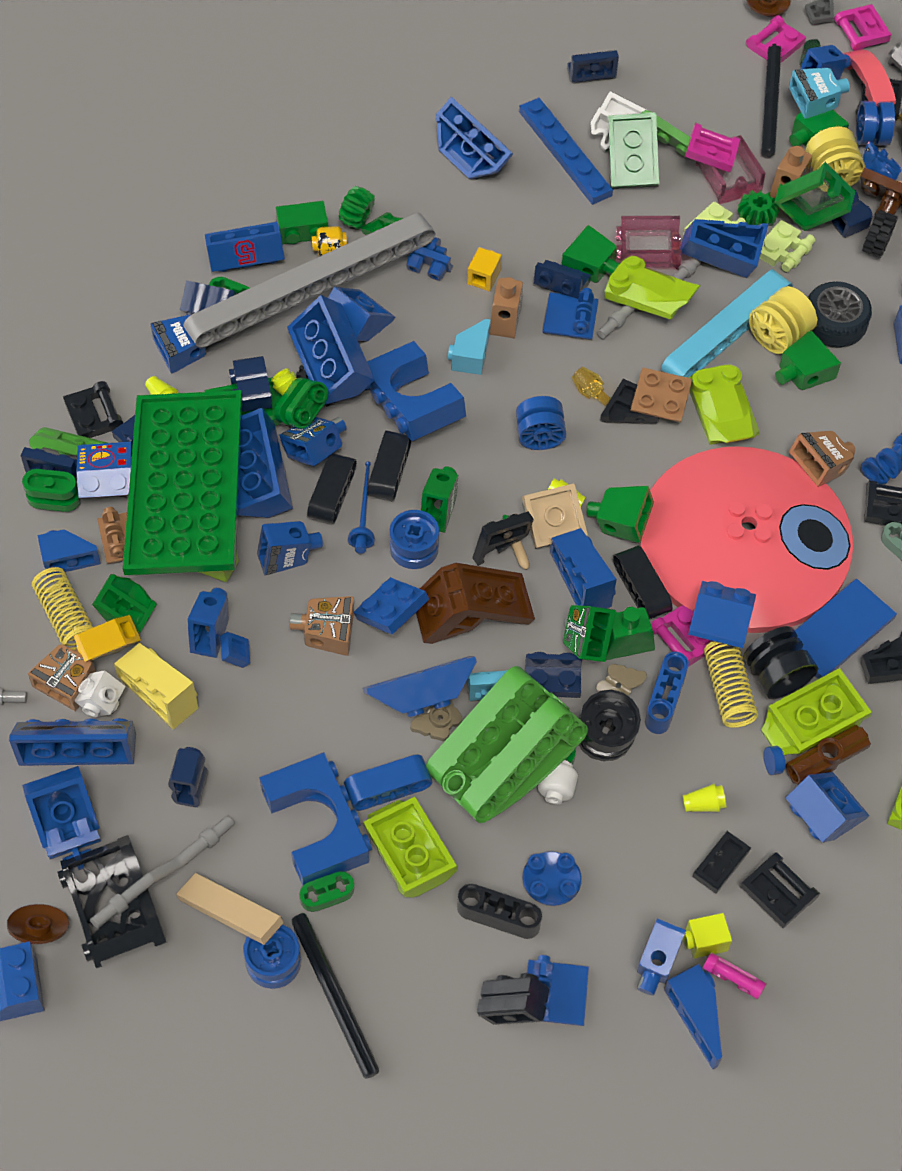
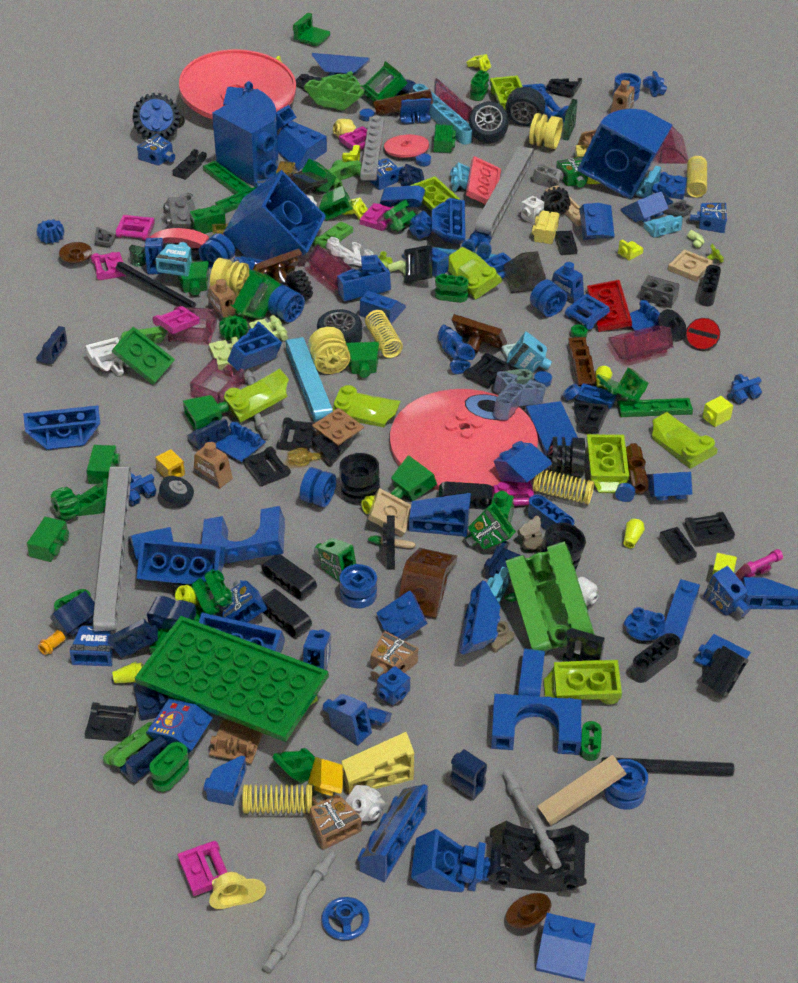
camera: 60 degrees left, 15 degrees down
blue brick [205,221,285,272] -> none
yellow head [312,226,347,257] -> none
blue sword [348,461,375,554] -> none
medium azure slope [448,319,490,375] -> none
blue plate [519,97,613,205] -> none
medium nougat torso [789,431,855,487] -> none
none -> light orange pin [38,630,66,655]
none -> green brick [86,445,120,484]
none -> dark blue bracket [108,618,158,658]
none -> black wheel [159,476,194,506]
none -> black plate [244,446,291,487]
none -> blue wheel [268,285,305,323]
none -> black plate [276,417,315,453]
none -> black wheel [339,453,380,503]
none -> light yellow piece [365,310,403,358]
none -> blue brick [377,666,411,706]
none -> sand blue beam [493,371,546,420]
none -> black plate [563,628,605,662]
none -> blue slope [662,579,700,644]

